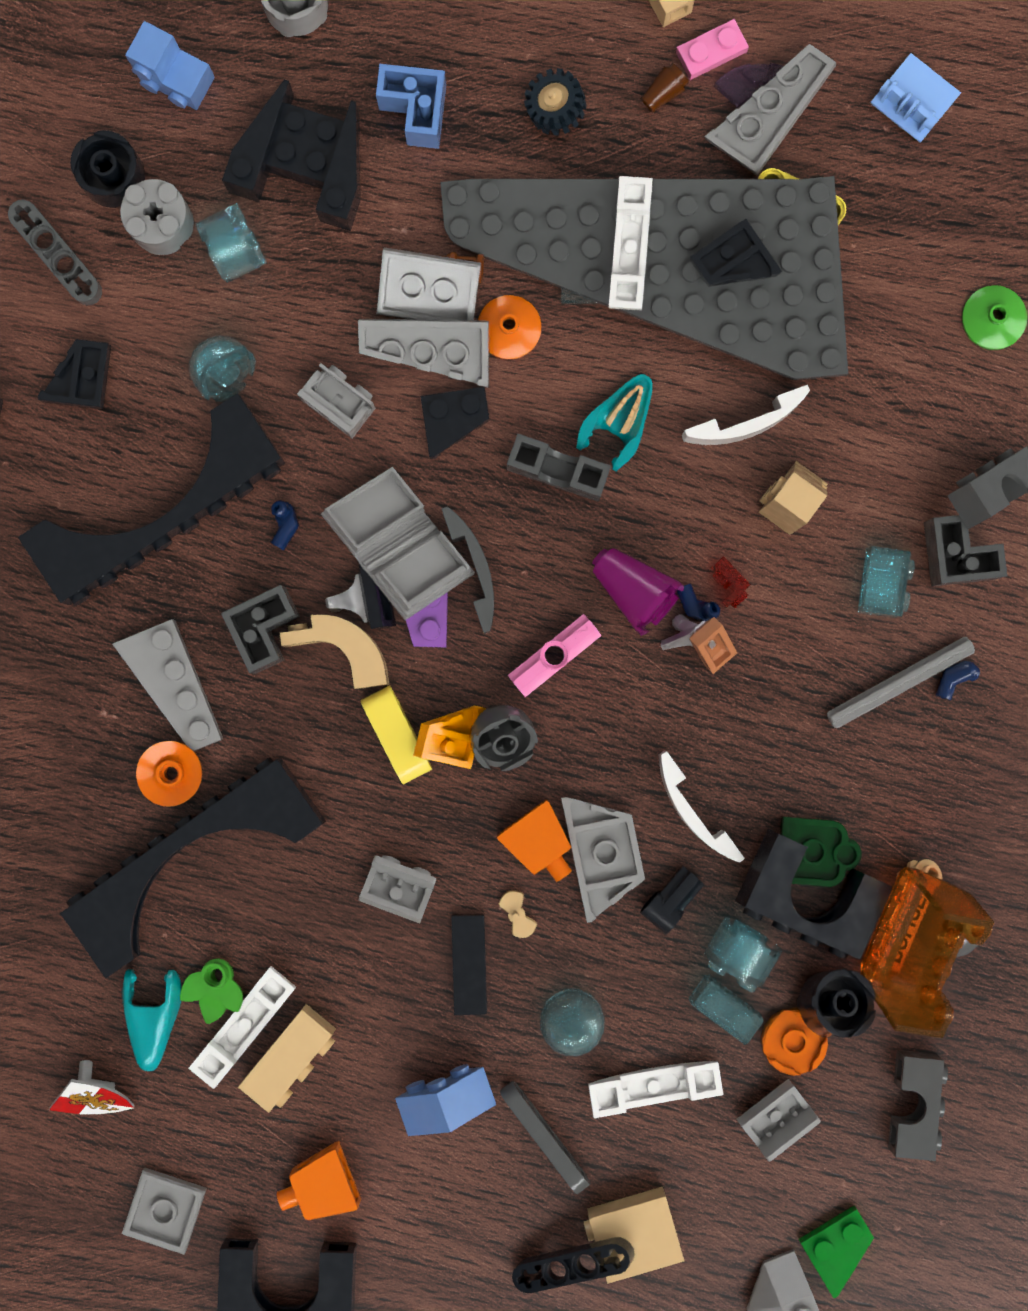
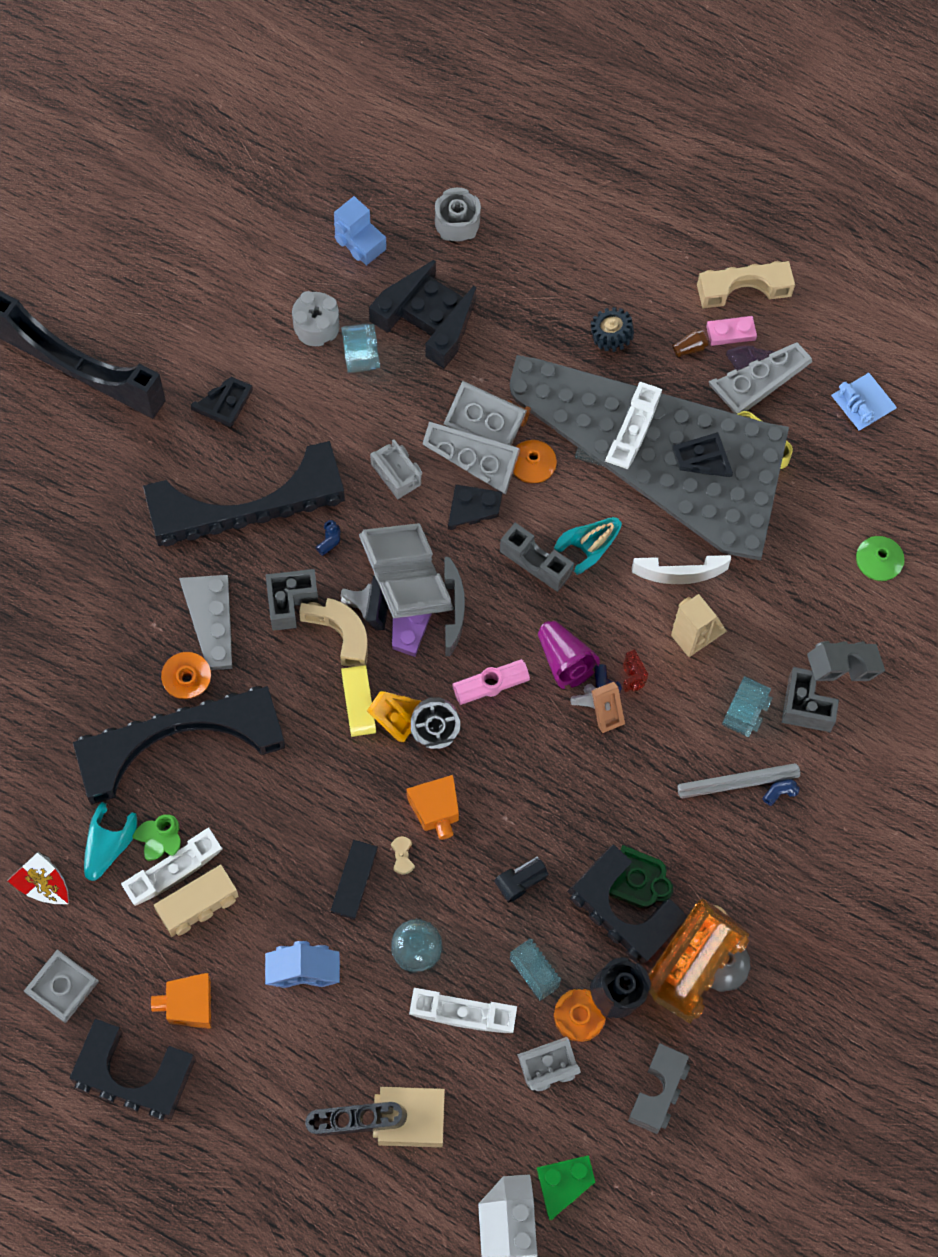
camera: 10 degrees right, 20 degrees down
dark grey beam [8,199,102,306] -> none
black brick [70,130,145,208] -> none
clear light blue cylinder [188,335,256,402] -> none
light grey bracket [358,856,436,924] -> none
medium blue brick [376,64,446,149] -> none
dark grey beam [500,1081,591,1195] -> none
light grey wing [561,797,645,923] -> none
white slope [659,751,745,863] -> none
clear light blue brick [704,917,783,992] -> none

